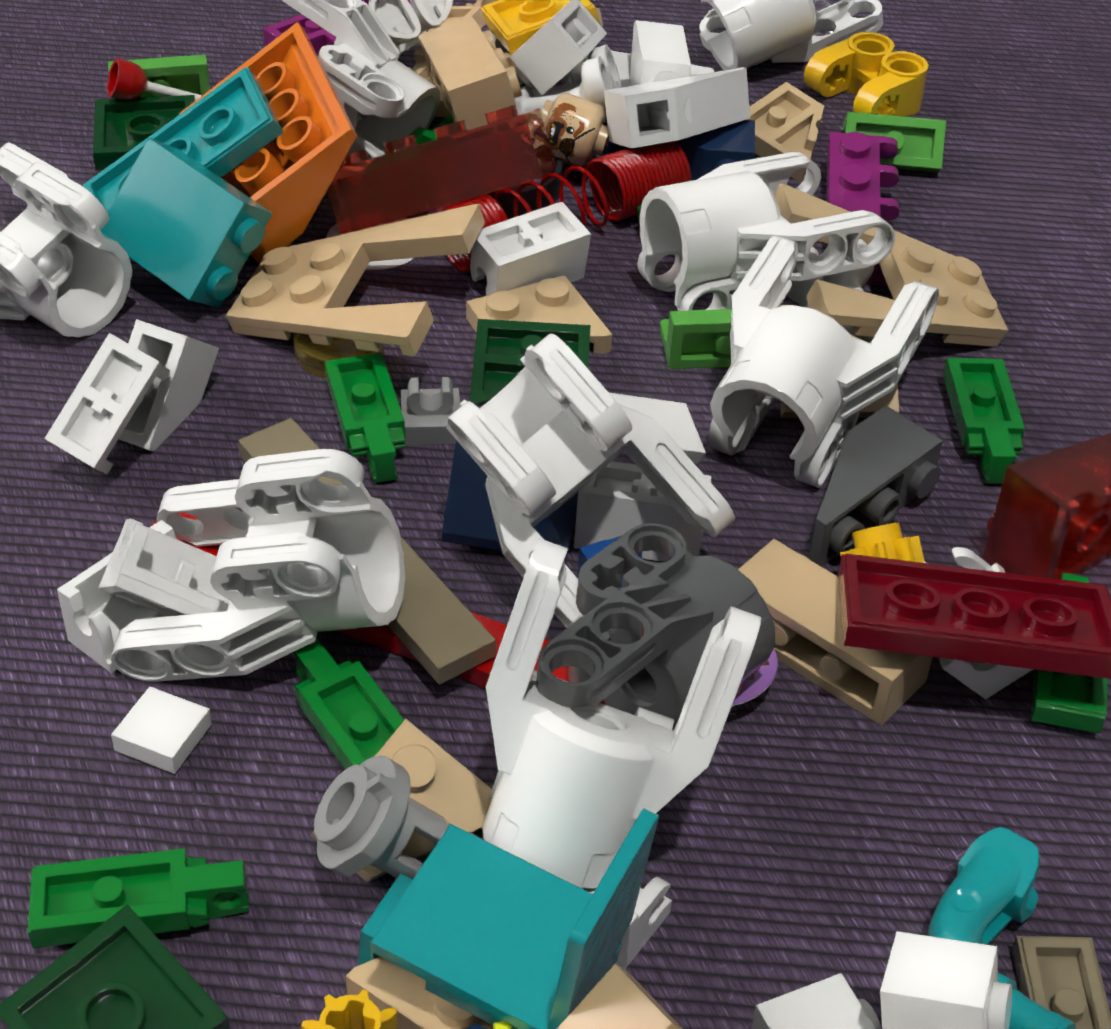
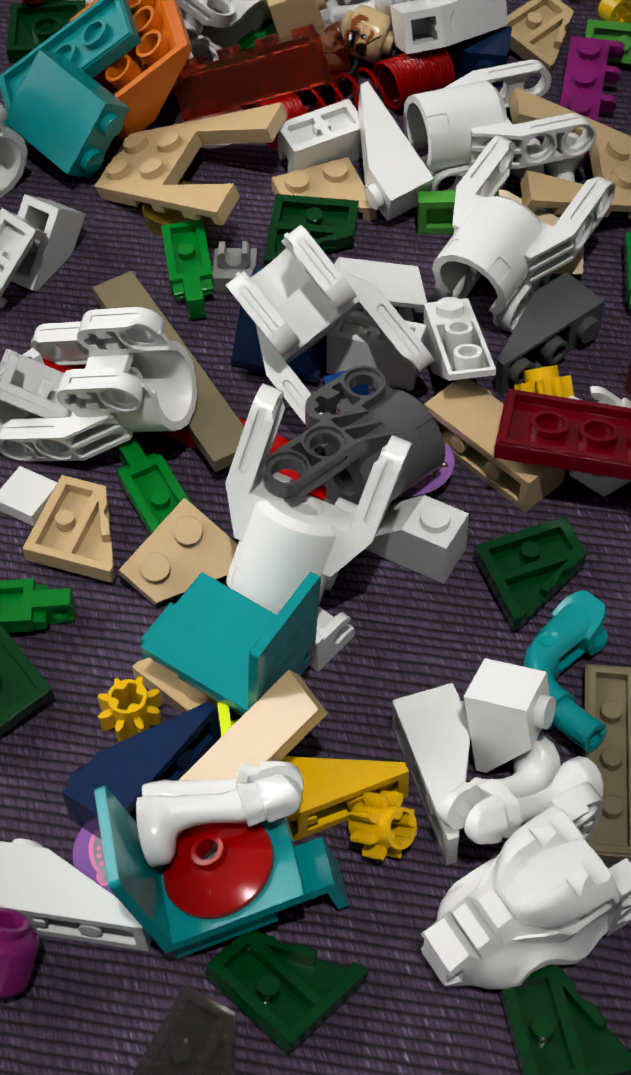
camera: 10 degrees right, 10 degrees up
light grey piece [314,756,478,879] -> none
none -> tan wing [22,475,115,583]
none -> white slope [358,81,434,221]
none -> white slope [365,495,469,584]
none -> white slope [424,297,496,381]
none -> dark green wing [474,516,587,631]

